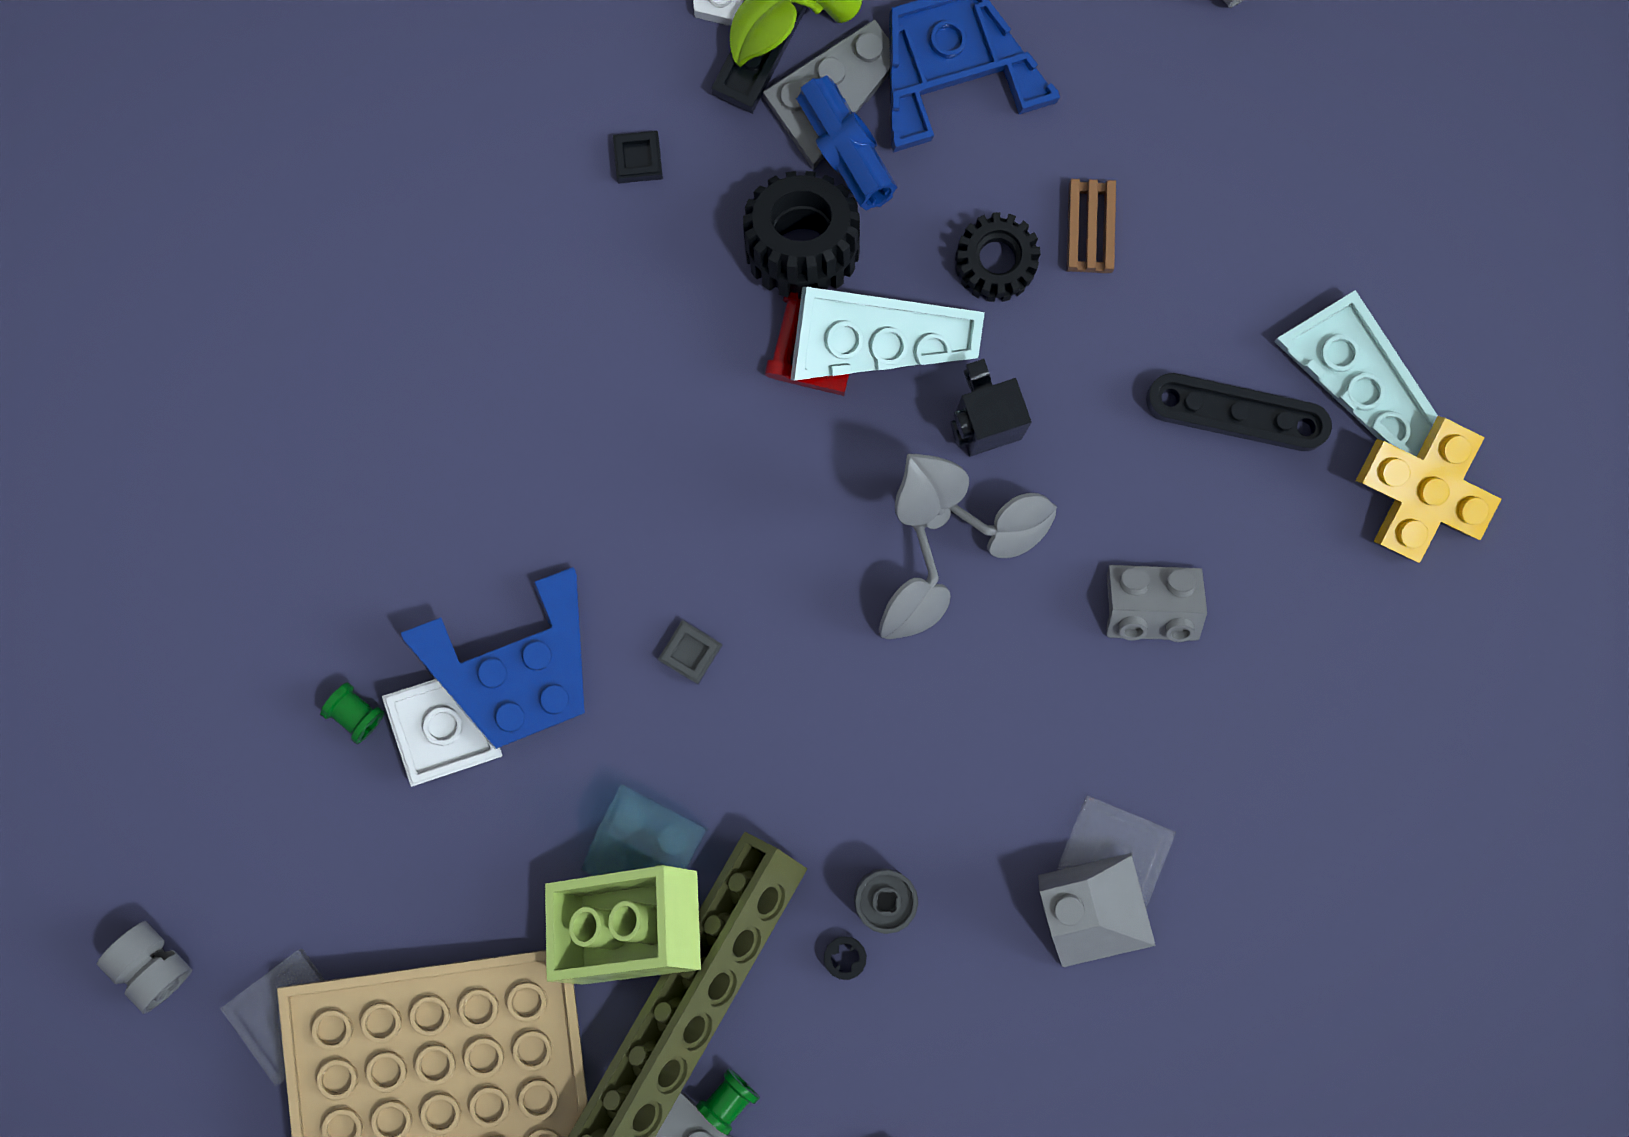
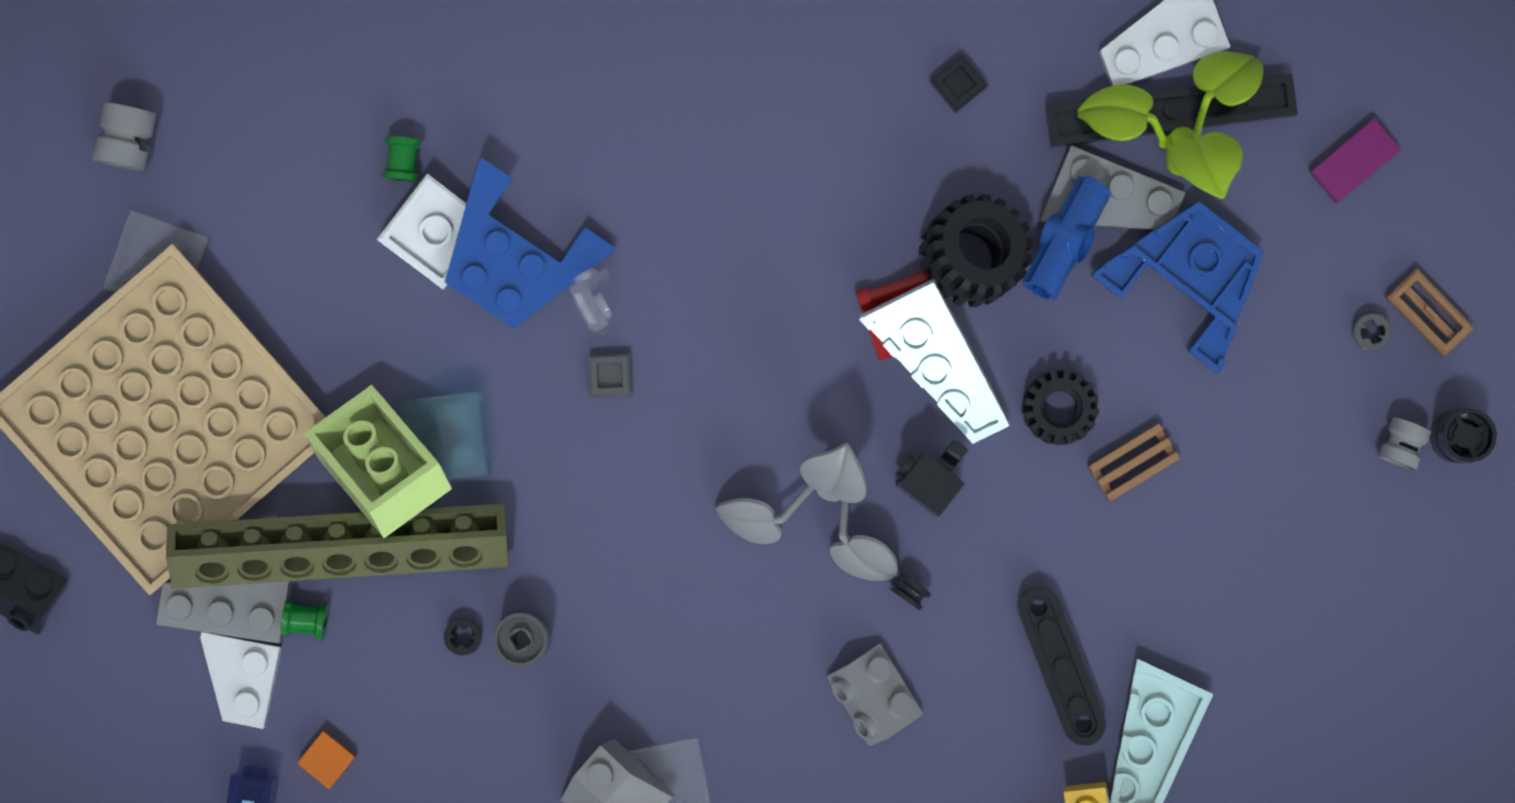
camera: 55 degrees right, 5 degrees up
none -> clear bracket [569,267,612,339]
none -> black bush [890,572,931,611]

